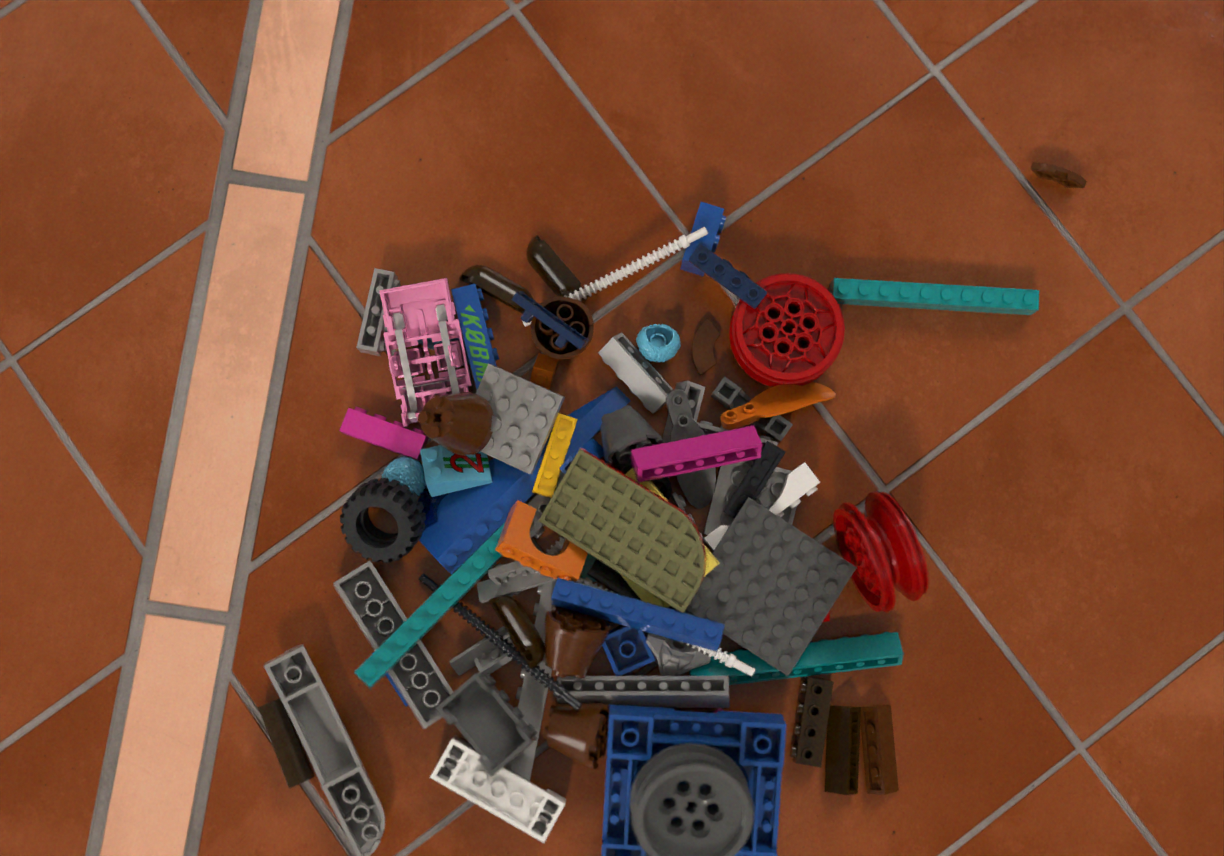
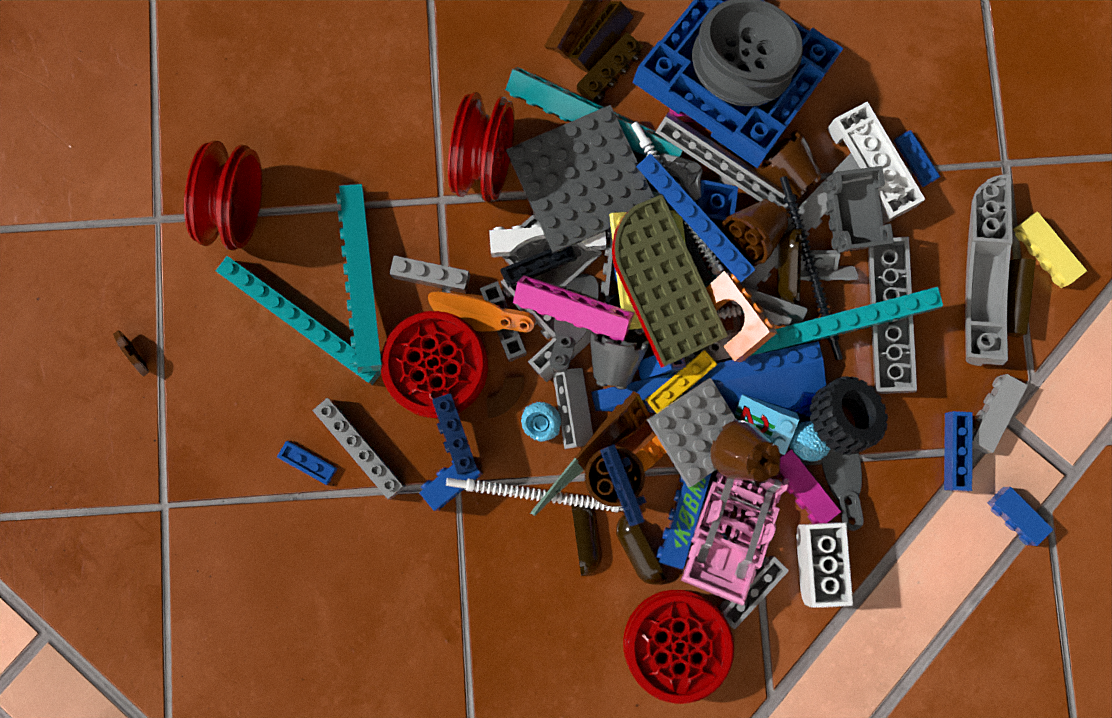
camera: 145 degrees left, 0 degrees up
none -> red wheel [184,140,262,250]
none -> blue tile [277,440,338,485]
none -> light grey brick [312,398,406,499]
none -> teal brick [336,184,382,373]
none -> light grey brick [390,256,470,294]
none -> reddish brown plate [531,391,651,515]
none -> red wheel [623,589,734,704]
none -> white brick [796,523,853,608]
none -> dark grey plant [821,448,863,531]
none -> blue tile [893,130,940,187]
none -> blue brick [944,411,973,491]
none -> light grey brick [972,374,1028,454]
none -> blue brick [987,487,1054,546]
none -> light yellow brick [1013,212,1087,288]

